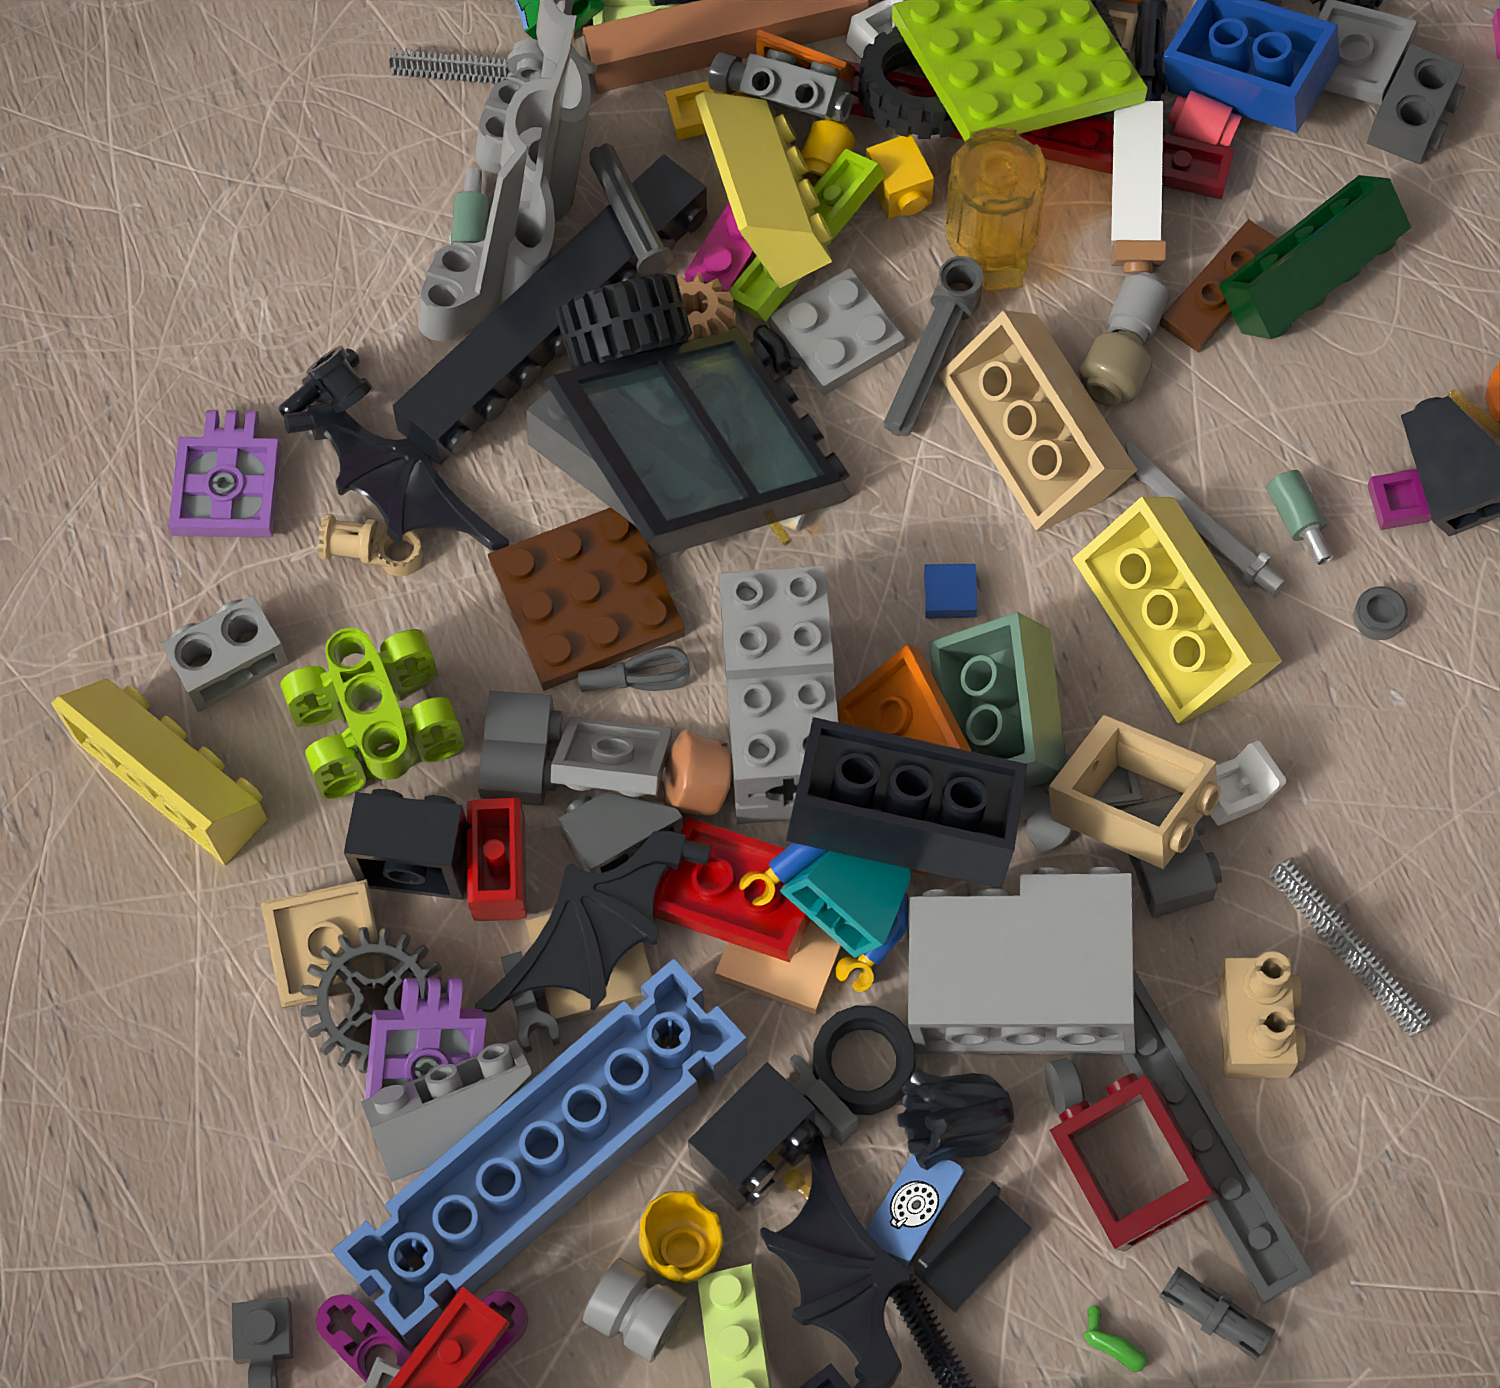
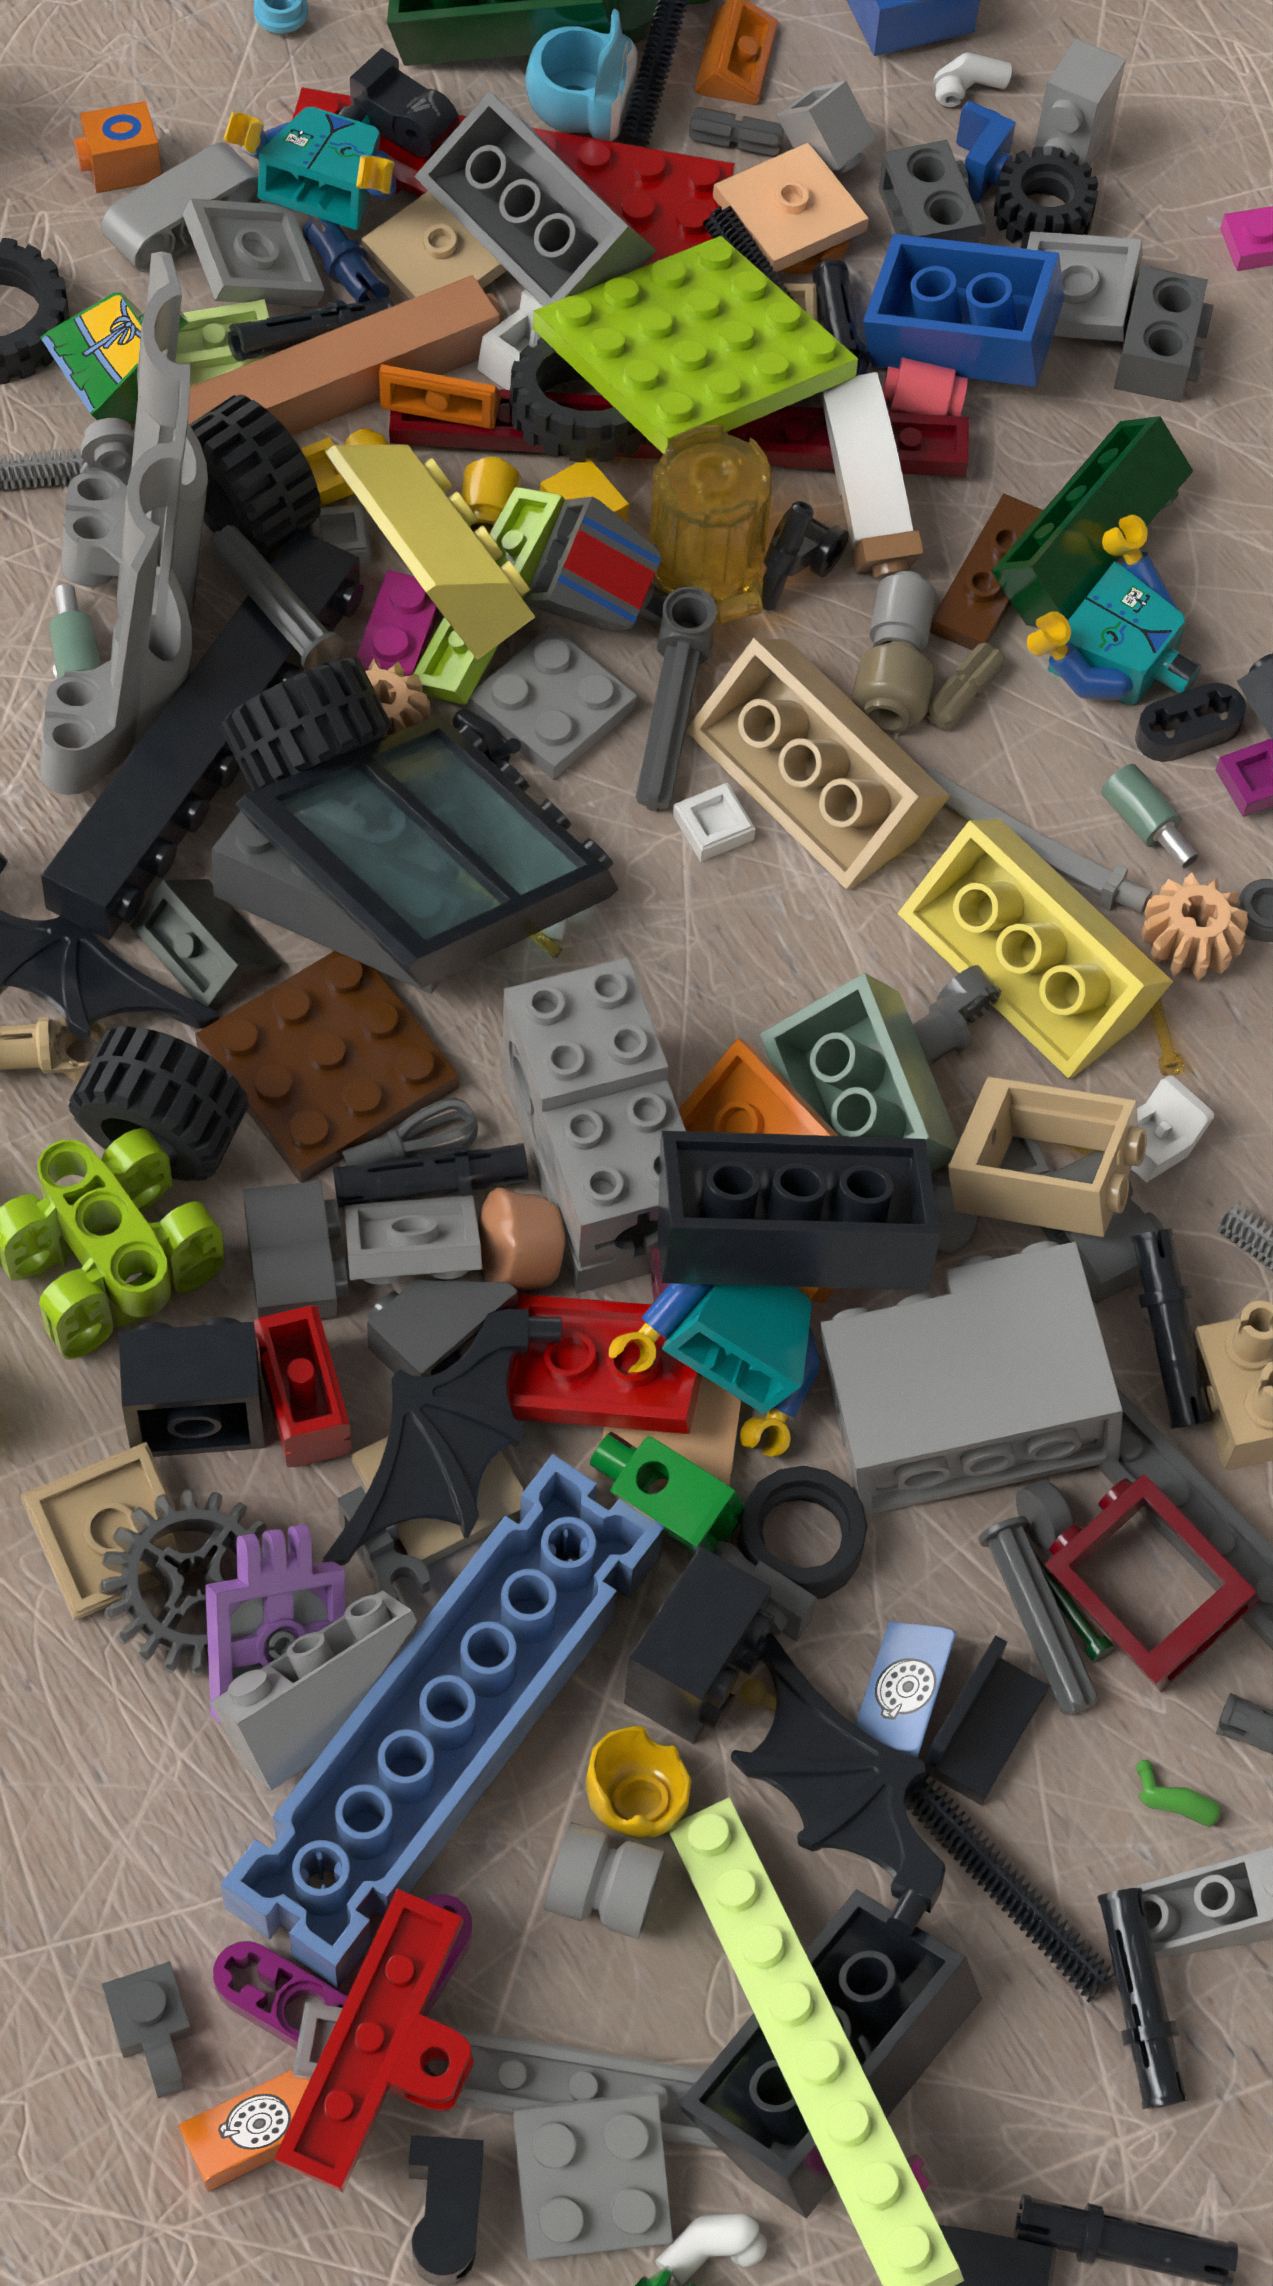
camera: 20 degrees left, 5 degrees down
dark grey brick [709,49,853,123] -> none
black piece [897,1068,1015,1171] -> none
blue tile [924,564,978,618] -> none
none -> black tyre [68,1026,249,1181]
none -> pearl dark grey panel [130,879,283,1011]
none -> black tyre [190,394,321,557]
none -> light grey tile [308,504,371,564]
none -> black pin [333,1143,529,1208]
none -> torso [523,496,670,631]
none -> green torso [589,1431,744,1556]
none -> white tile [673,782,756,862]
none -> black piece [754,501,849,611]
none -> dark grey connector [913,965,1001,1070]
none -> dark tan piece [926,642,1005,730]
none -> dark grey axle [978,1516,1098,1715]
none -> torso [1027,515,1202,705]
none -> dark green piece [1036,1555,1114,1663]
none -> black pin [1131,1228,1213,1429]
none -> black beam [1135,683,1246,762]
none -> light nougat gear [1142,872,1248,981]
none -> clear yellow piece [1148,957,1185,1076]

